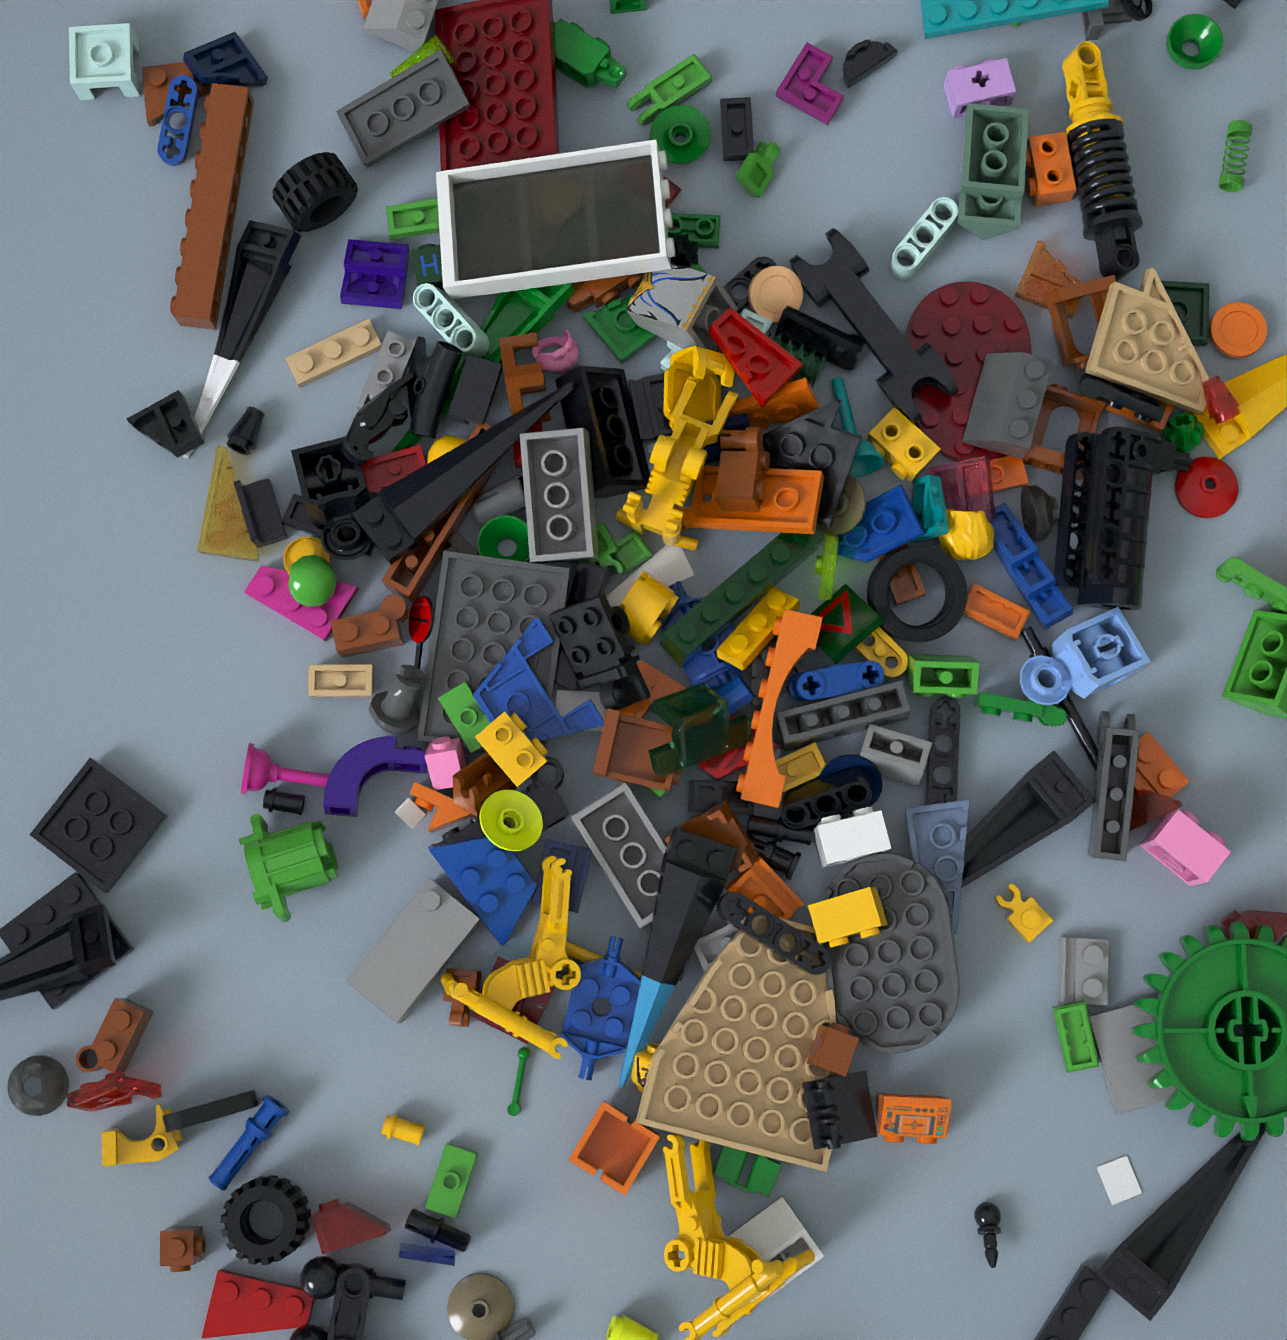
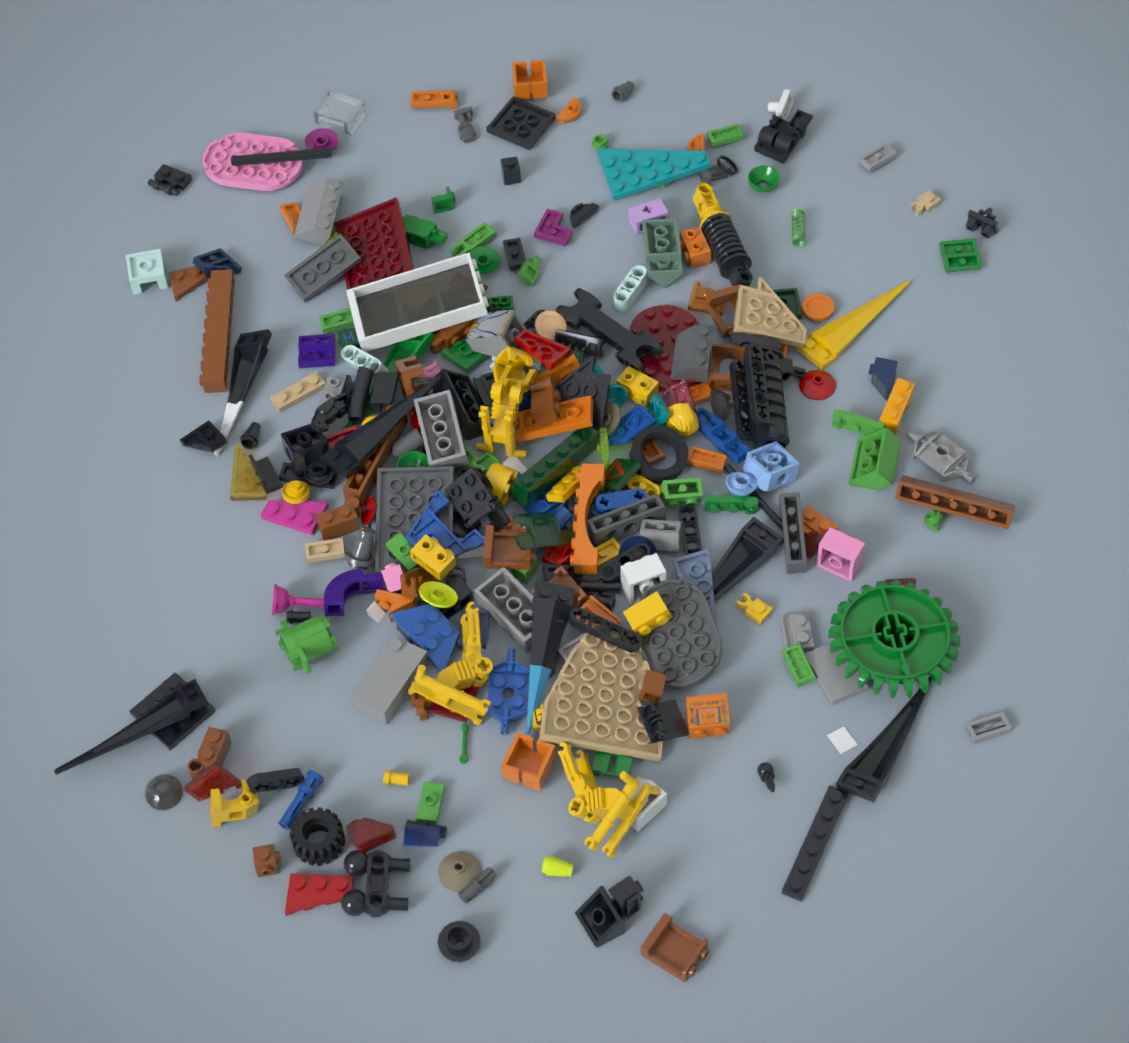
camera: 10 degrees left, 25 degrees down
black plate [29,758,168,893] -> none
blue beam [157,75,199,166] -> none
black tyre [272,152,358,232] -> none
bright green hair [287,555,336,607] -> none
green gear [1163,413,1204,452] -> none
clear red cone [1201,375,1240,425] -> none

